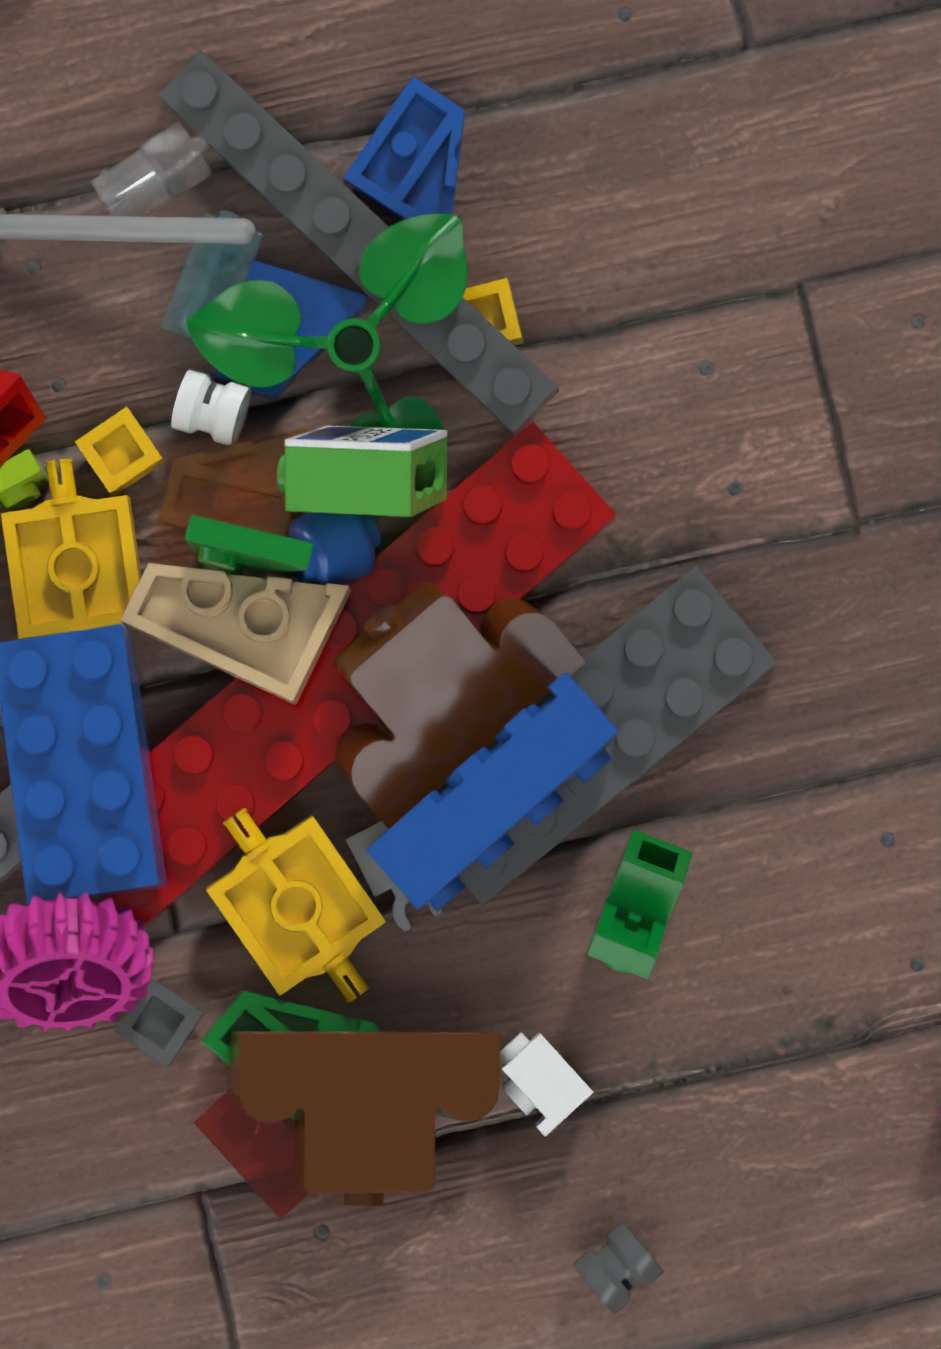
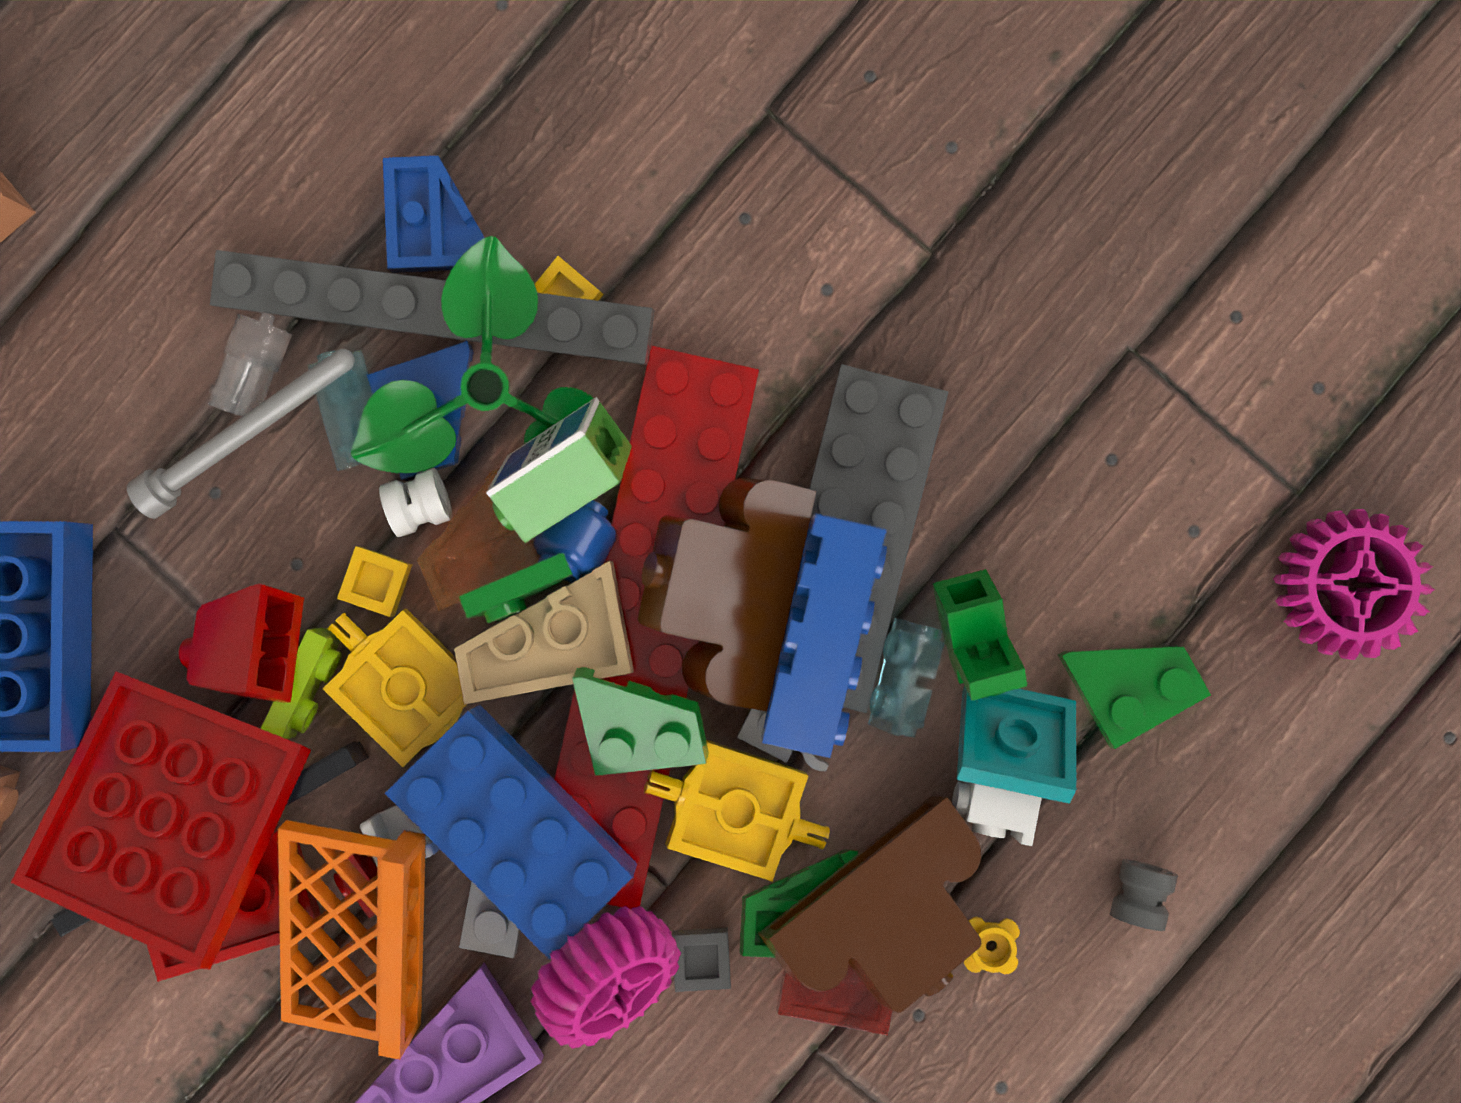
camera: 35 degrees left, 5 degrees up
none -> wing [572,667,709,776]
none -> clear light blue hinge [868,618,945,738]
none -> teal plate [957,686,1077,804]
none -> yellow plate [963,917,1020,974]
none -> green wing [1058,646,1211,749]

